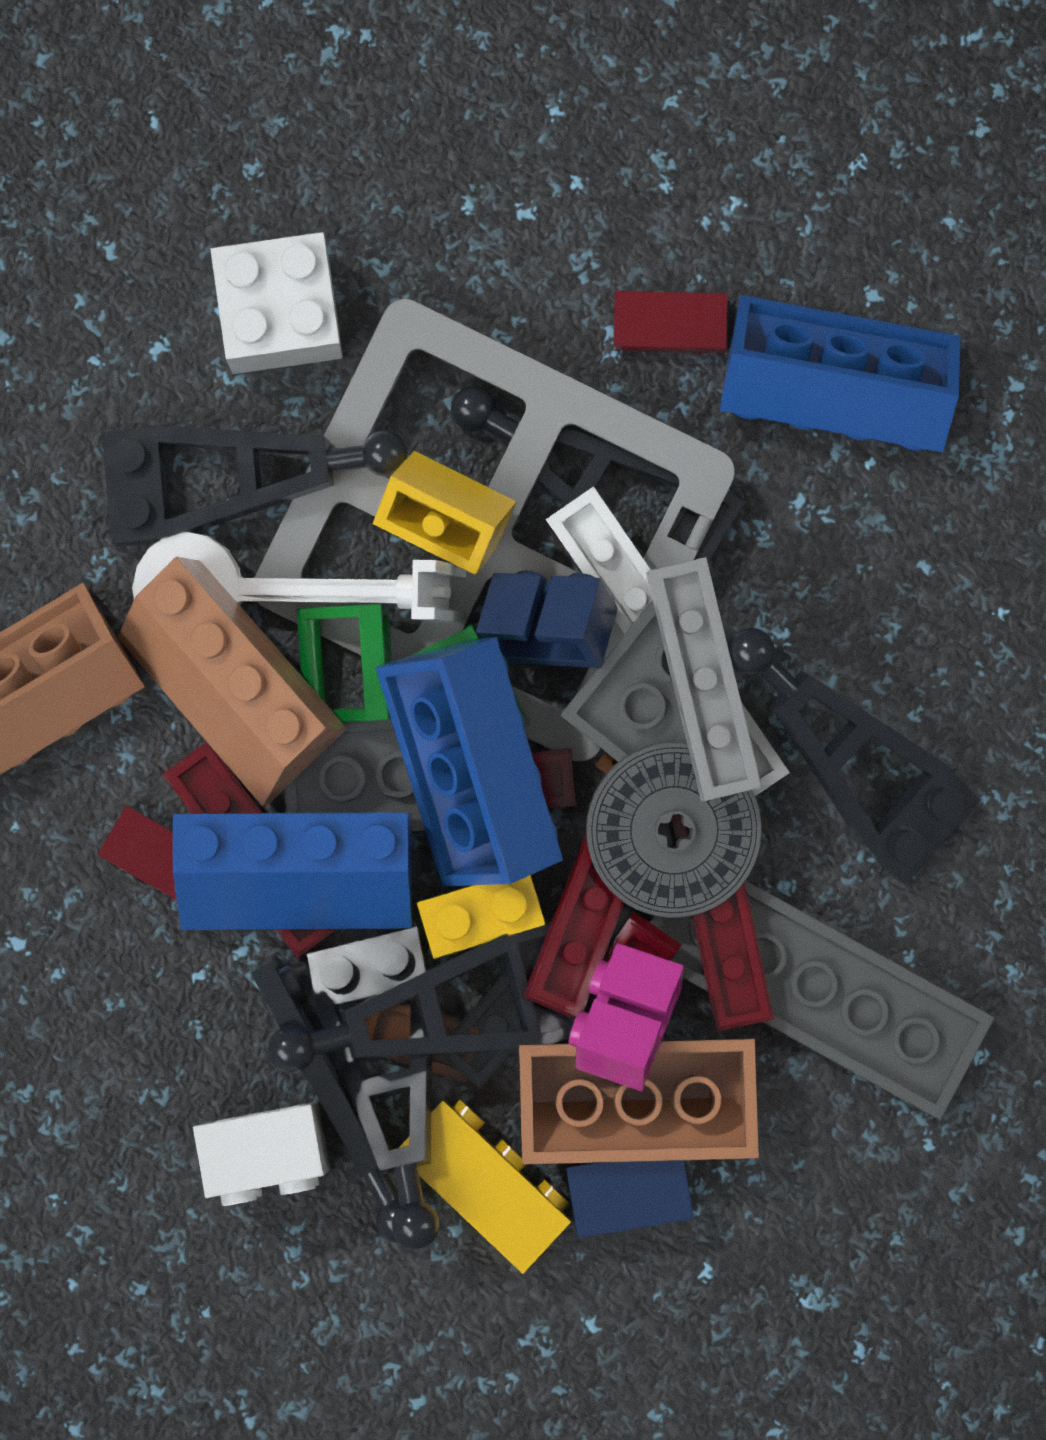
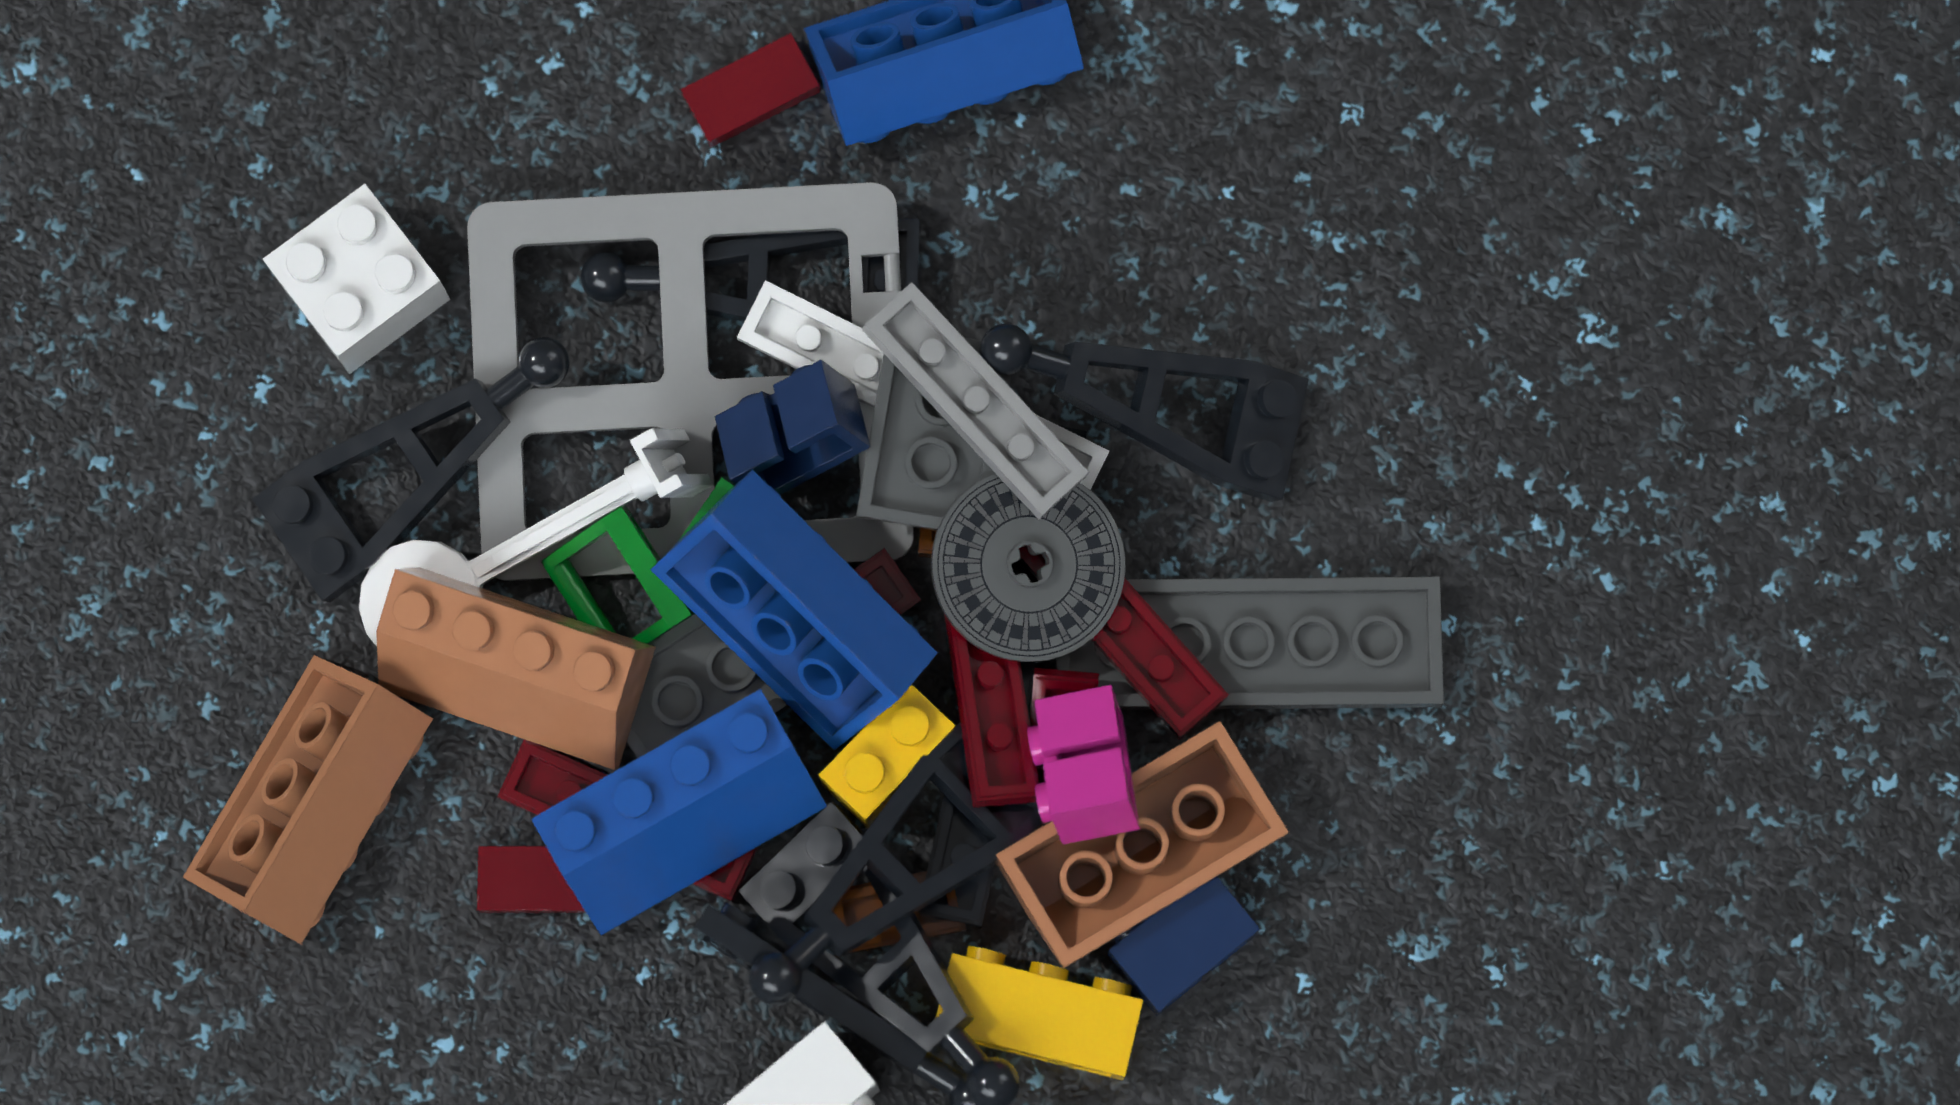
camera: 25 degrees left, 5 degrees down
yellow brick [373,451,517,575] -> none

